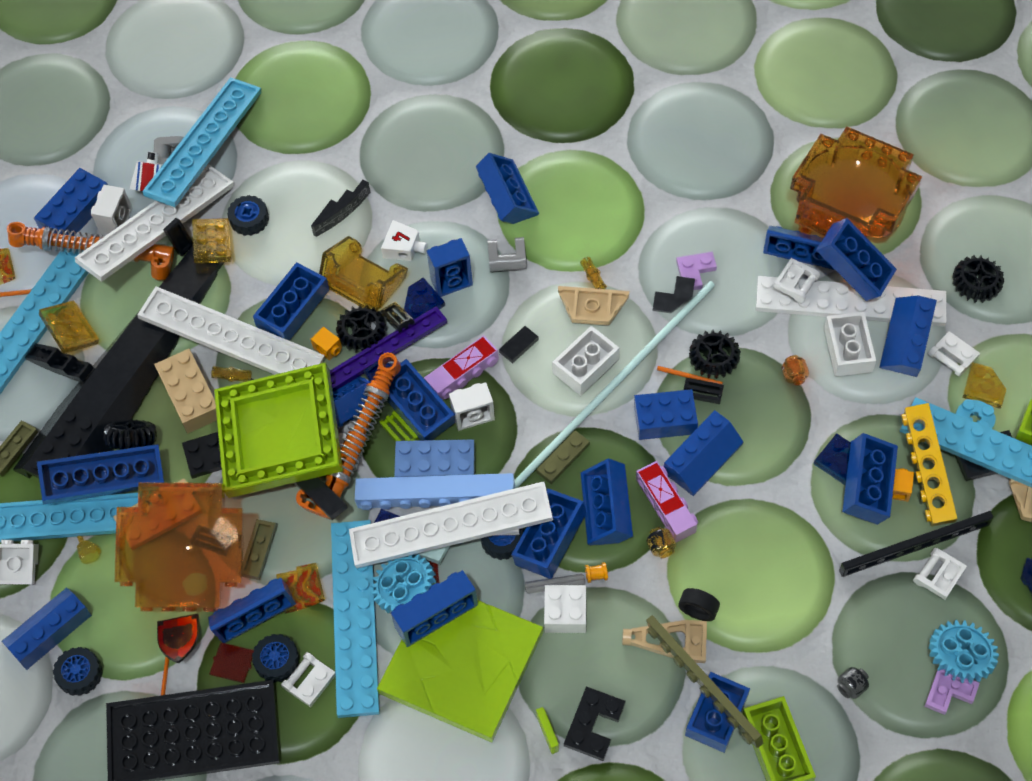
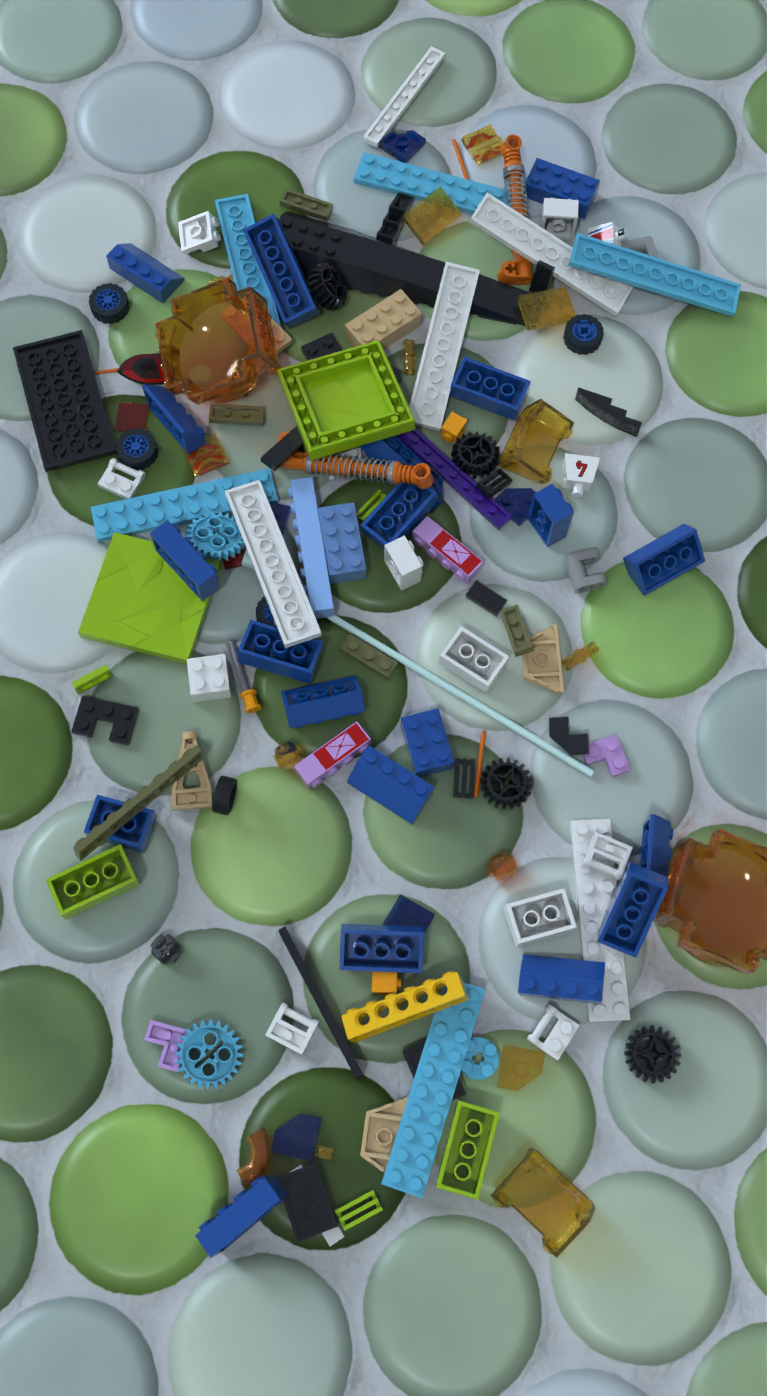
camera: 75 degrees right, 10 degrees up
none -> olive plate [500,605,534,657]

